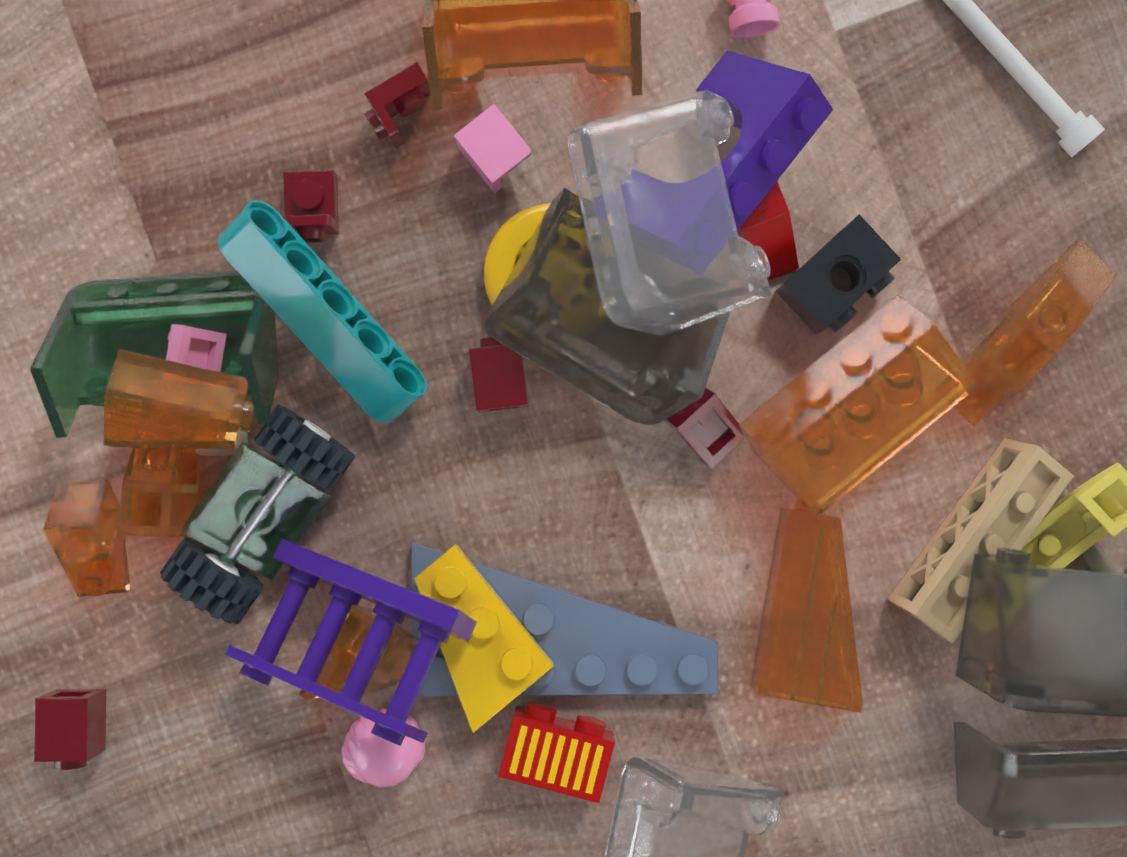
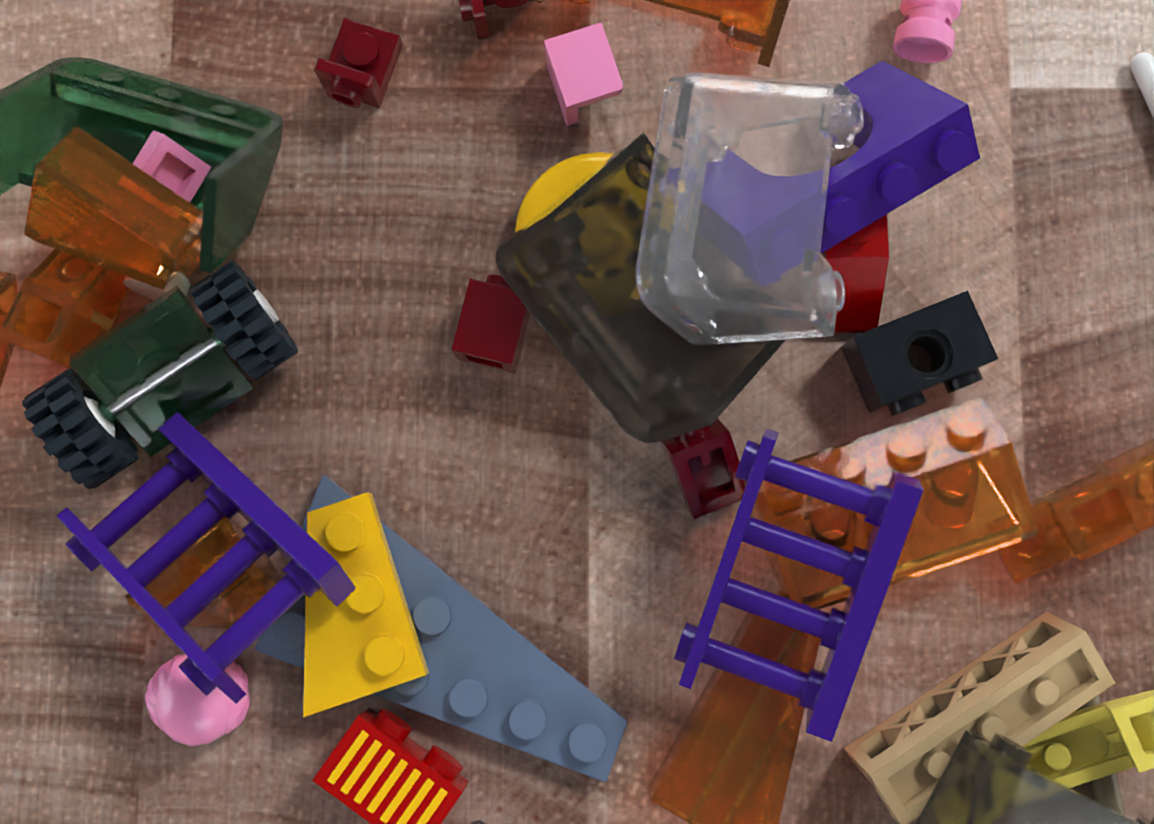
camera: 25 degrees right, 5 degrees down
teal beam [218,200,427,424] -> none
none -> dark purple fence [674,428,924,742]

